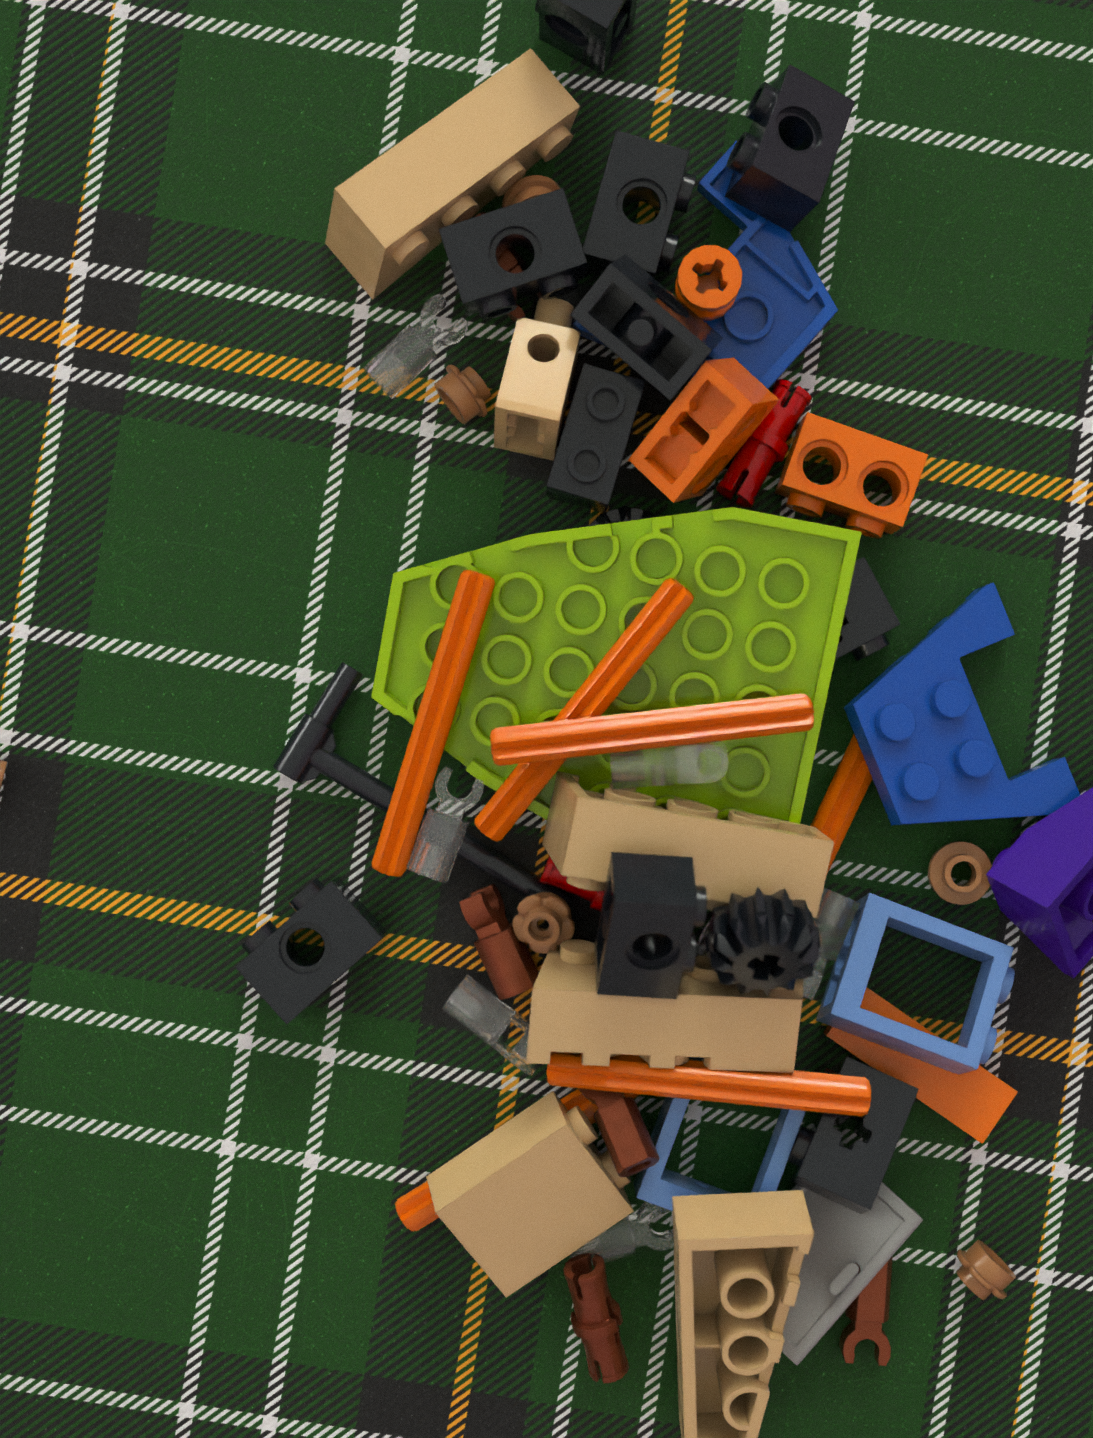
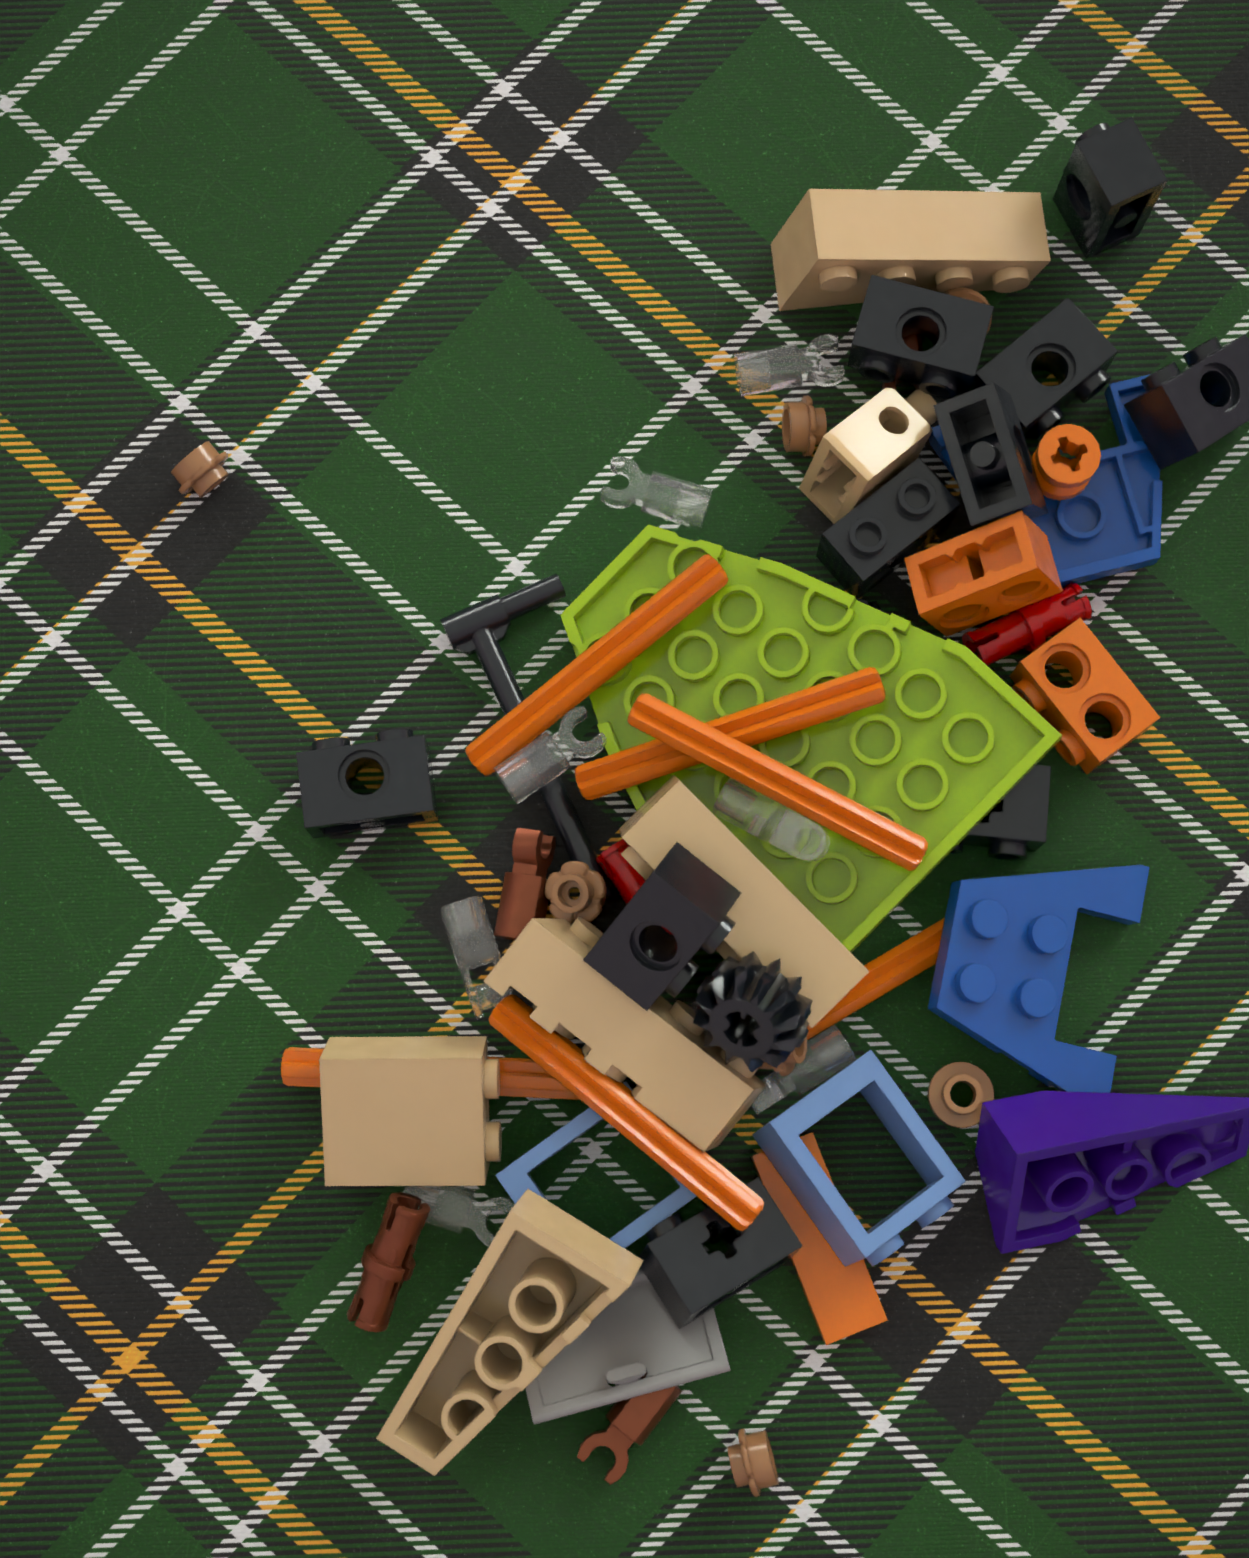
camera: 30 degrees right, 10 degrees down
copper bar [579,1088,659,1177] -> none
none -> clear bar [600,456,713,531]

